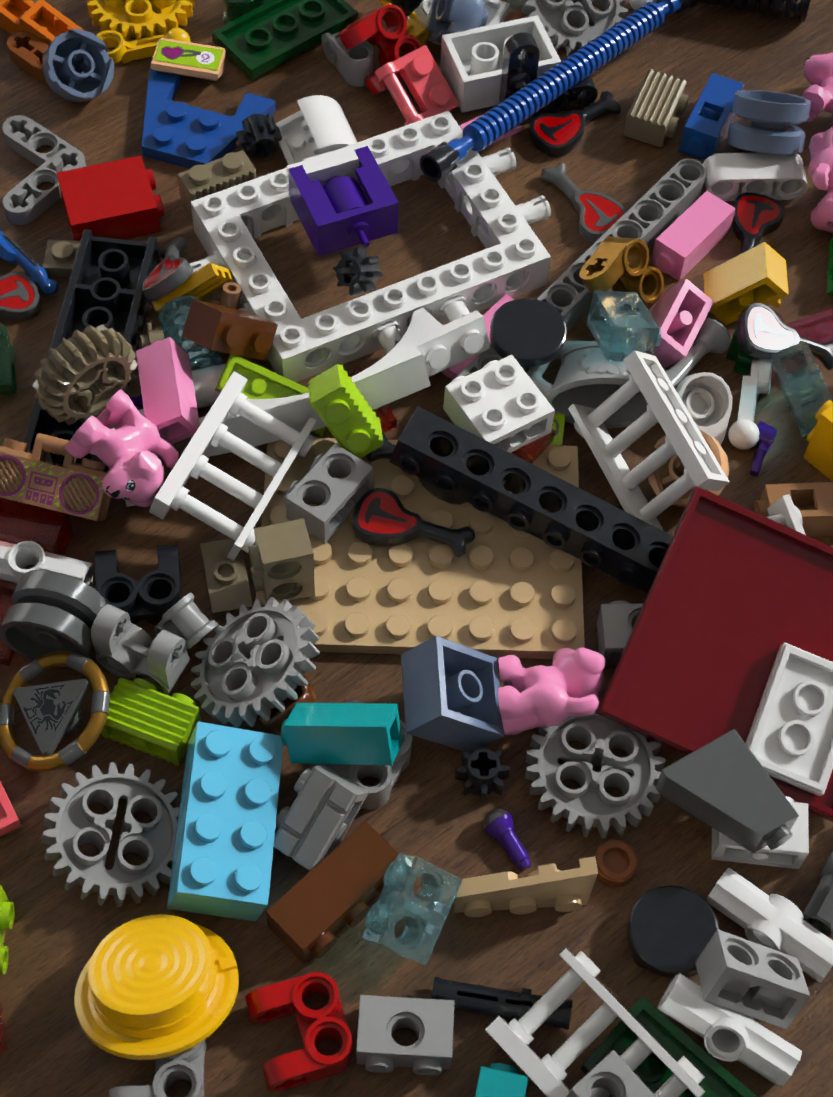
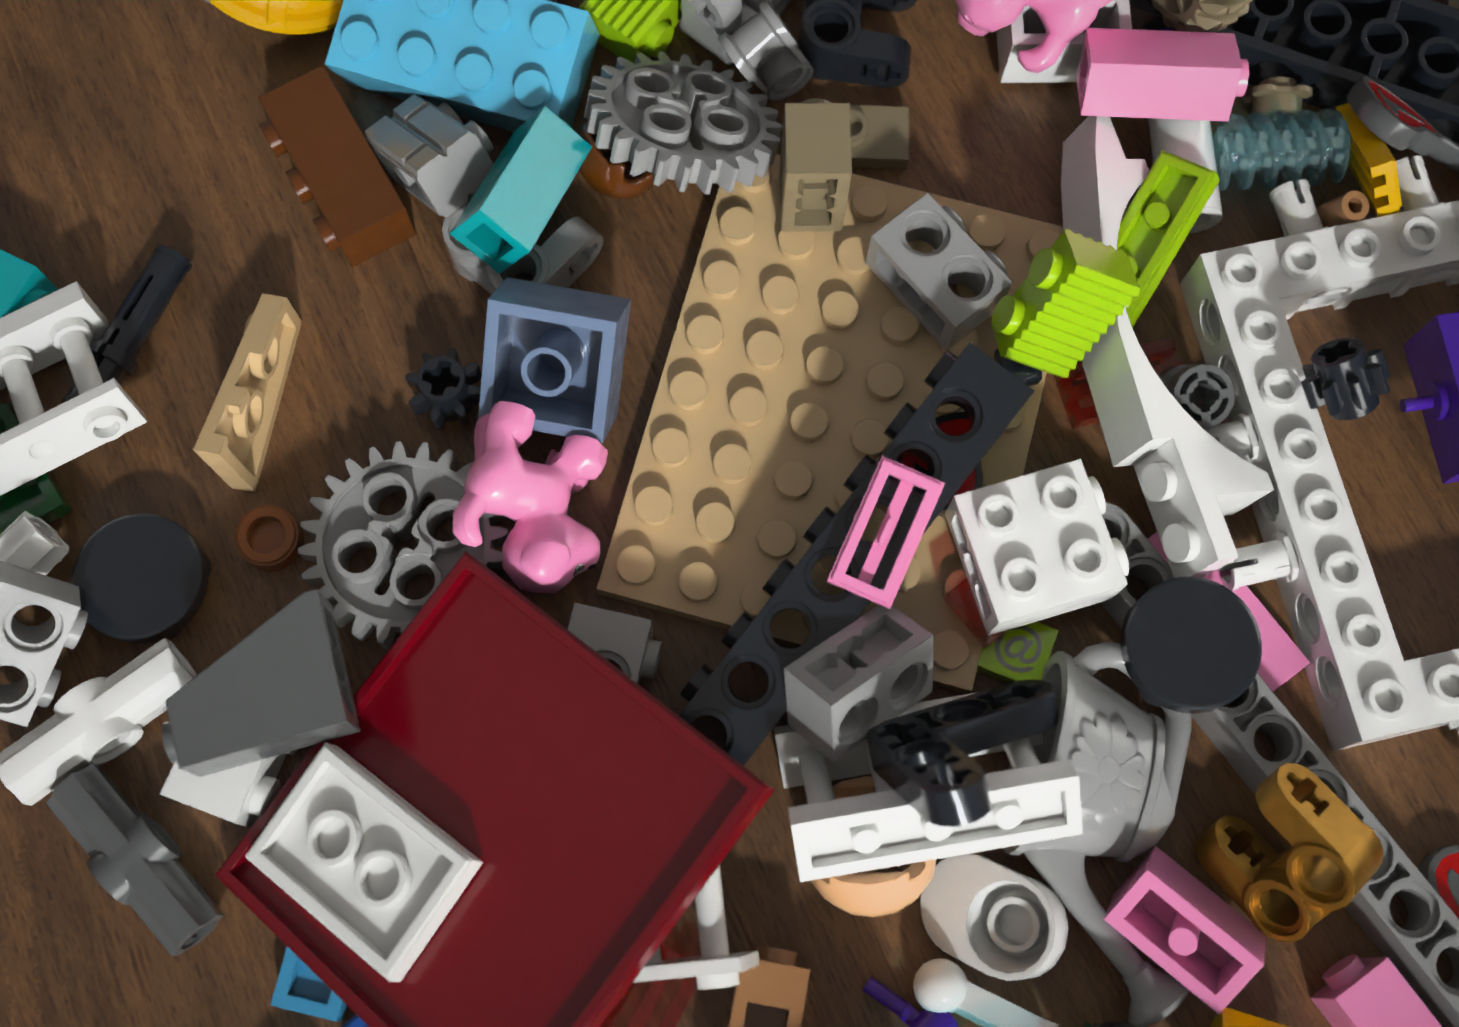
camera: 105 degrees right, 15 degrees up
white fence [149,371,317,561] -> none
reddish brown brick [182,299,278,361] -> none
red piece [245,972,352,1092] -> none
black piece [353,488,475,557] -> none
light grey brick [356,995,454,1076] -> none
clear light blue brick [362,853,463,966] -> none
dark purple piece [483,809,532,872] -> none
clear light blue brick [586,290,661,362] -> none
none -> light grey brick [784,605,933,762]
none -> bright pink tile [826,456,945,609]
none -> black beam [866,679,1059,827]
none -> dark grey wheel [1158,364,1235,428]

